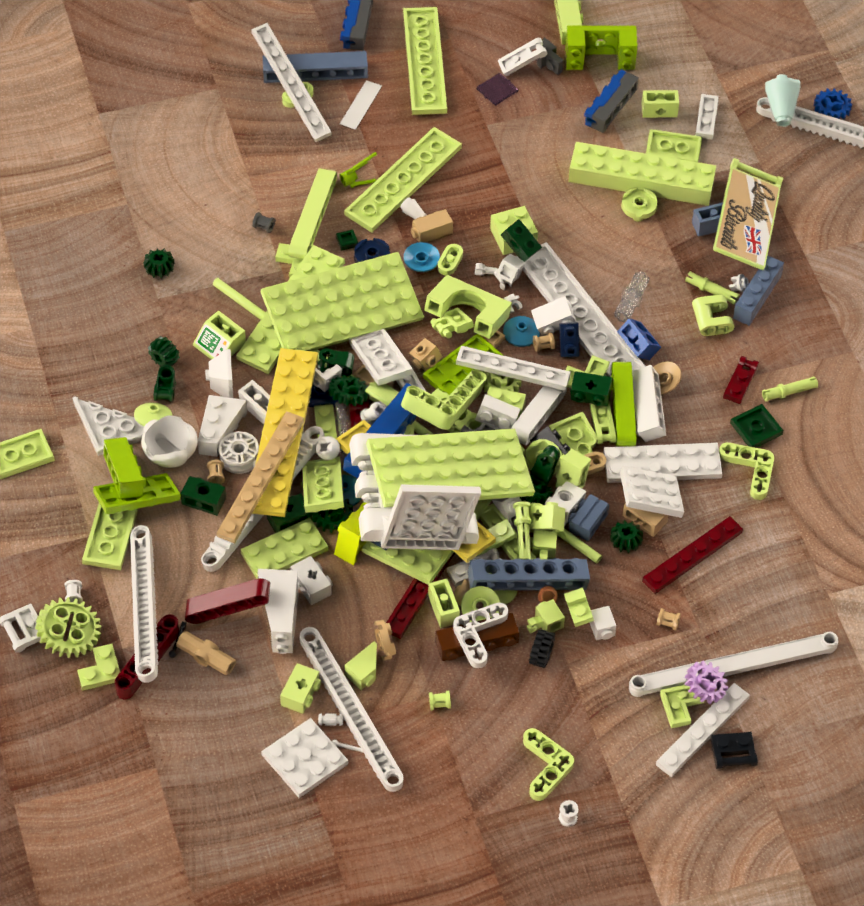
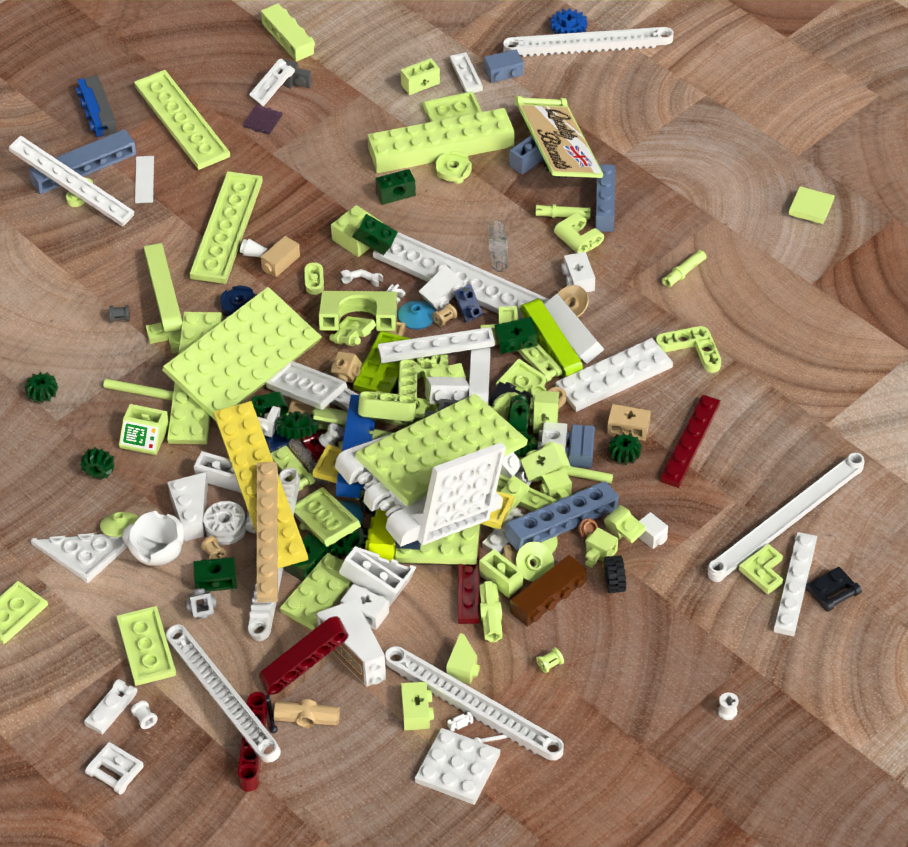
camera: 25 degrees left, 5 degrees down
yellowish green gear [35,597,102,658] -> none
yellowish green plate [77,644,120,691] -> none
lime plate [93,473,181,514] -> none
lime brick [103,437,146,499] -> none
dark green piece [153,365,176,402] -> none
white slope [205,349,233,398] -> none
white piece [316,436,340,460] -> none
dark green tile [336,229,358,251] -> none
lime plant [339,152,377,188] -> none
tan plate [374,620,396,661] -> none
dark azure dish [403,242,440,272] -> none
white beam [453,603,508,668] -> none
white brick [496,254,526,284] -> none
yellowish green pin [513,501,532,560] -> none
yellowish green beam [523,728,574,801] -> none
lime plate [565,25,638,70] -> none
dark grey piece [584,69,639,133] -> none
blue brick [617,318,661,361] -> none
white plate [620,466,684,518] -> none
tan bush [656,608,681,631] -> none
lavender gear [684,661,728,704] -> none
dark red plate [723,356,759,405] -> none
white plate [729,274,749,292] -> none
dark green plate [730,404,784,448] -> none
light aqua cone [765,74,801,127] -> none
none -> white plate [84,679,137,735]
none -> light grey brick [186,588,216,619]
none -> white wedge [339,546,416,607]
none -> dark green brick [375,169,416,205]
none -> yellowish green piece [479,581,502,642]
none -> sand blue brick [484,49,524,83]
none -> white brick [561,252,595,292]

